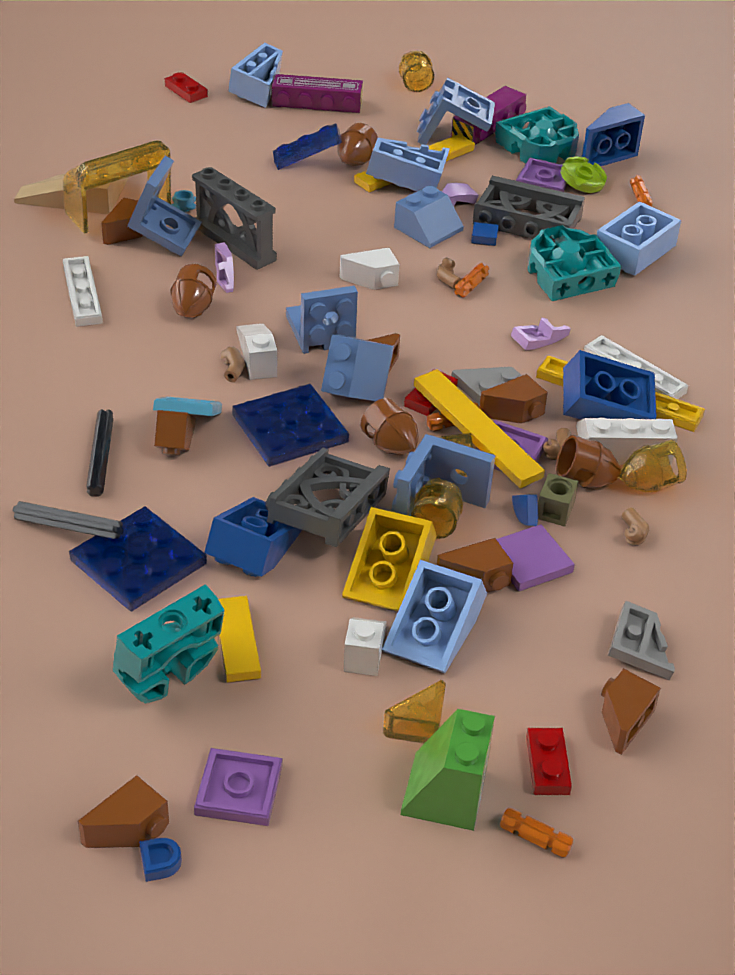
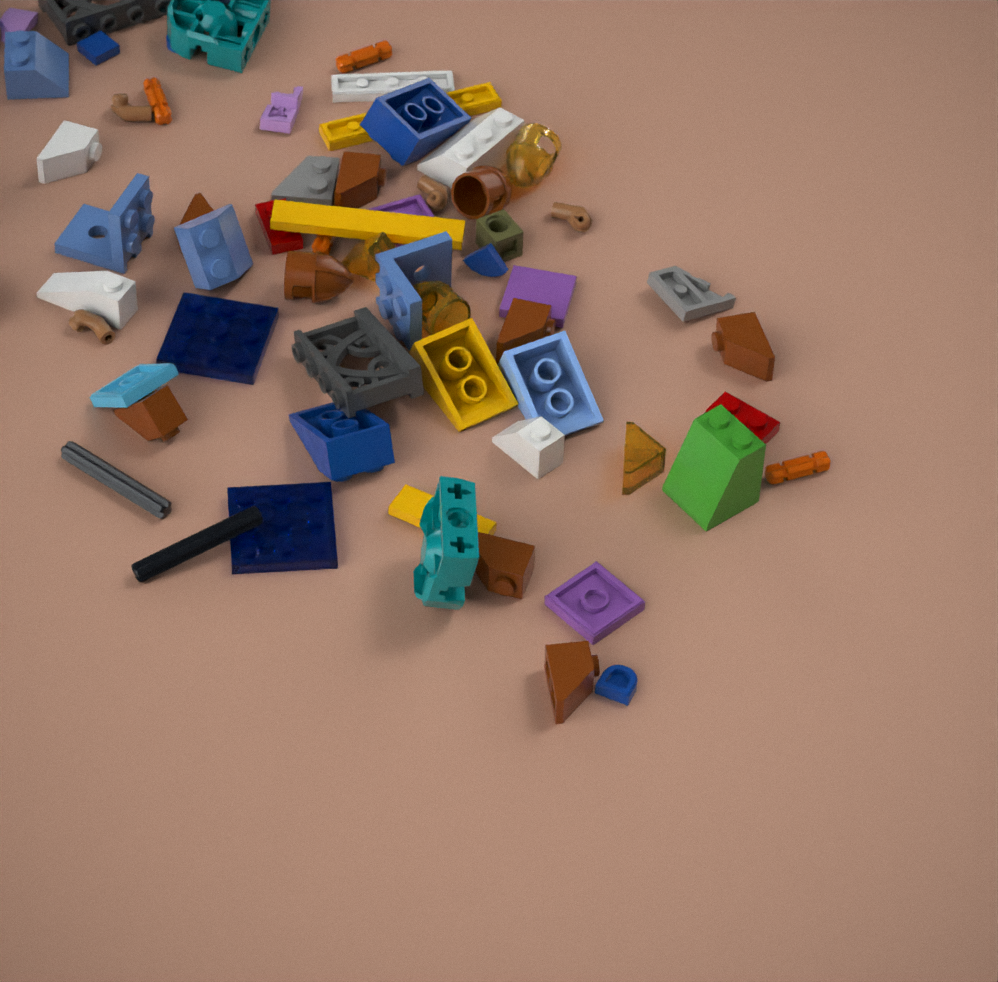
camera: 50 degrees left, 5 degrees up
none -> orange axle [336,40,392,73]
none -> dark orange slope [475,532,535,599]

